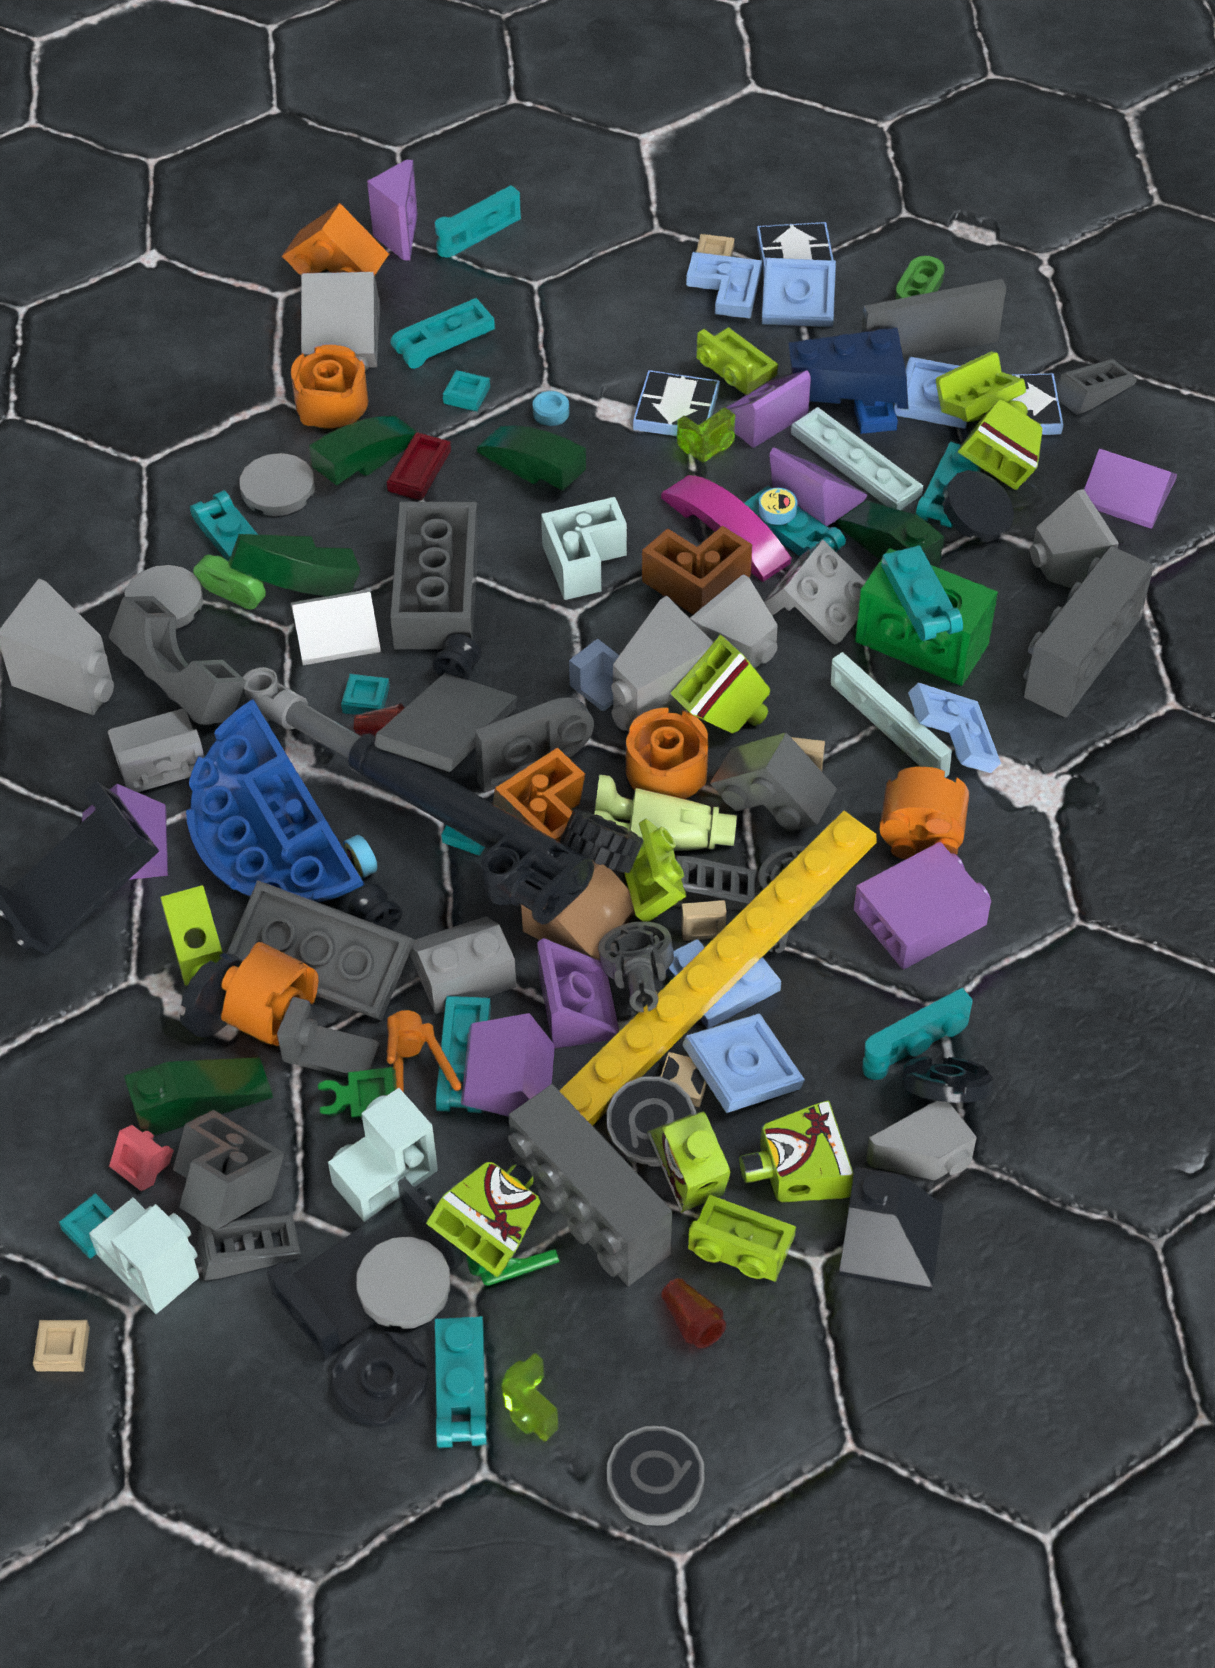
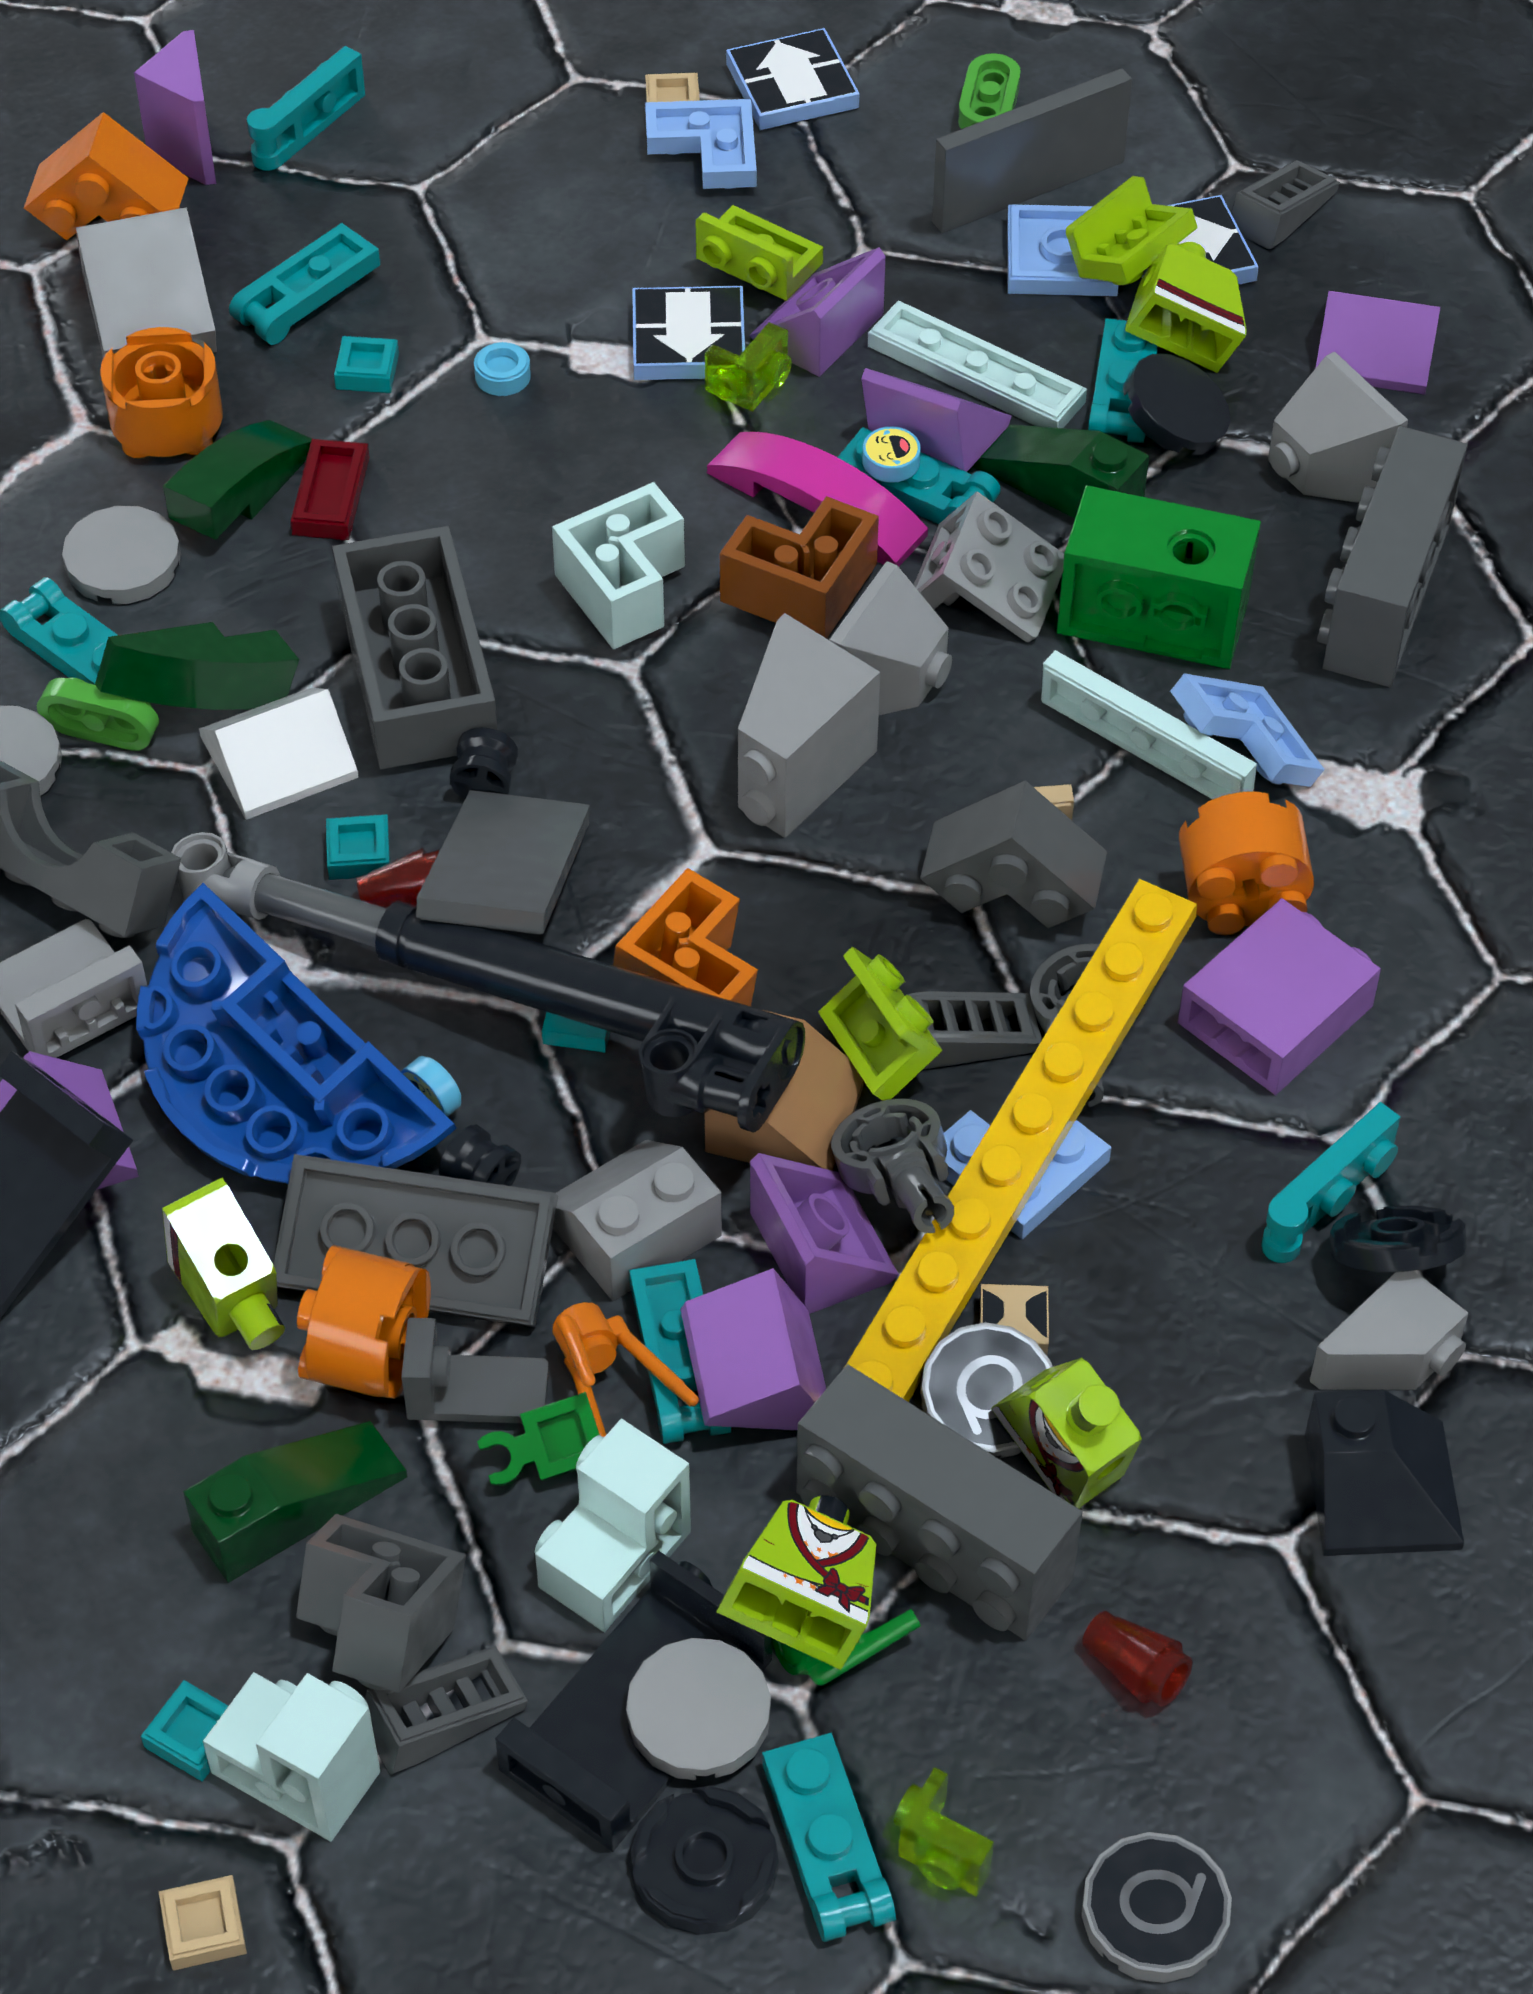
camera: 15 degrees left, 0 degrees up
coral tile [109,1125,174,1191] -> none
black tile [180,953,243,1038] -> none
dark grey tile [475,697,594,793] -> none
dark green slope [477,425,586,491] -> none
black tyre [560,809,644,873] -> none
sand blue panel [569,639,619,711] -> none
yellowish green piece [594,775,737,851] -> none
orange brick [626,708,708,799] -> none
lime torso [670,634,770,733] -> none
tan tile [681,900,727,941] -> none
light blue tile [682,1013,805,1113] -> none
lime bracket [688,1195,796,1282] -> none
torso [739,1100,854,1202] -> none
light blue tile [762,258,836,327] -> none
dark blue wedge [788,328,909,409] -> none
blue tile [854,400,898,434] -> none
teal plate [881,545,963,641] -> none

